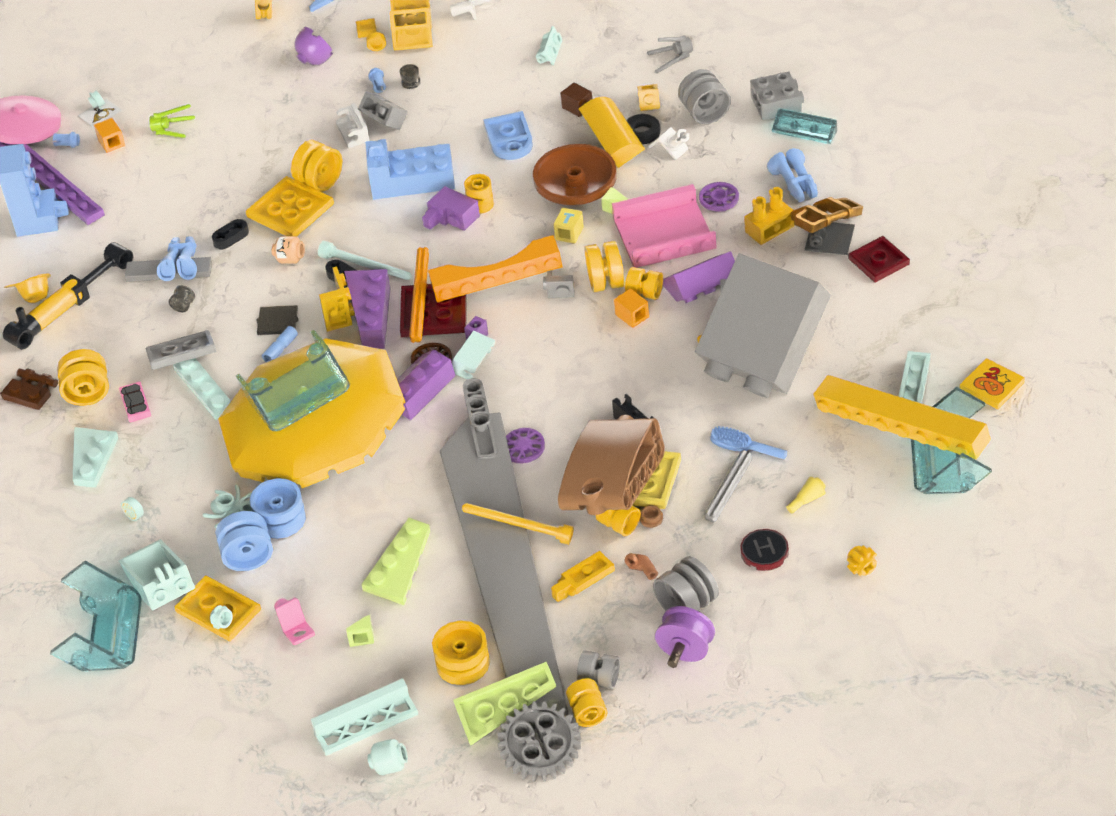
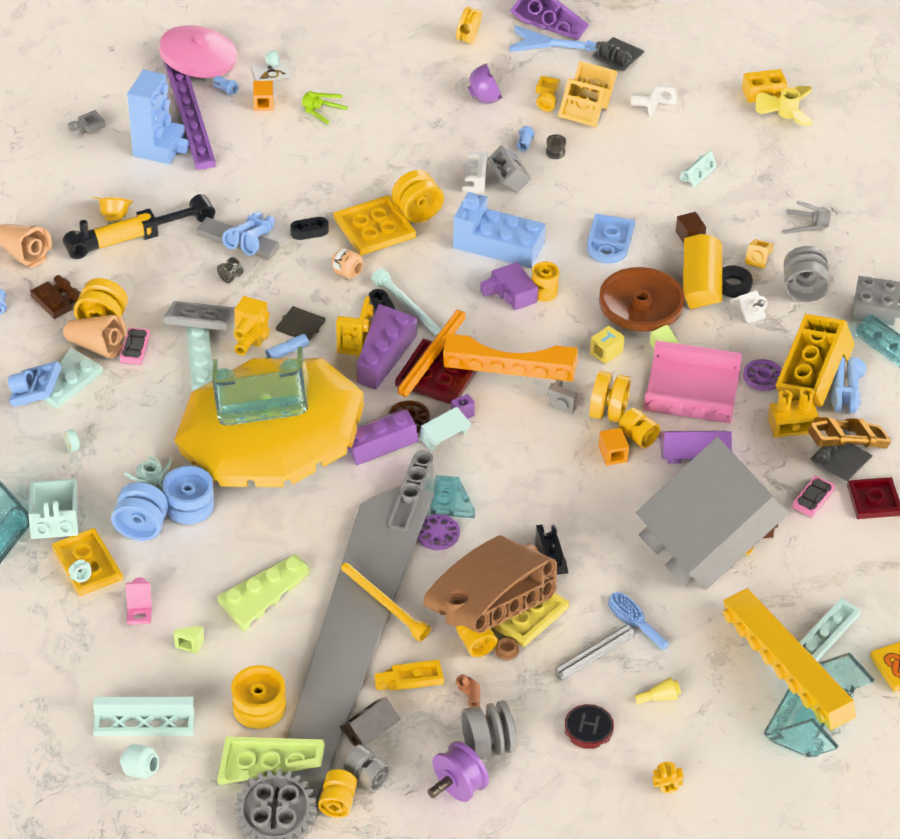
camera: 20 degrees right, 0 degrees up
none -> light blue plate [8,361,62,407]
none -> light nougat cone [63,315,126,358]
none -> yellow brick [234,295,270,356]
none -> hinge [340,697,401,747]
none -> clear light blue wing [431,475,475,519]
none -> yellow hinge [775,314,855,407]
none -> tile [792,475,835,517]

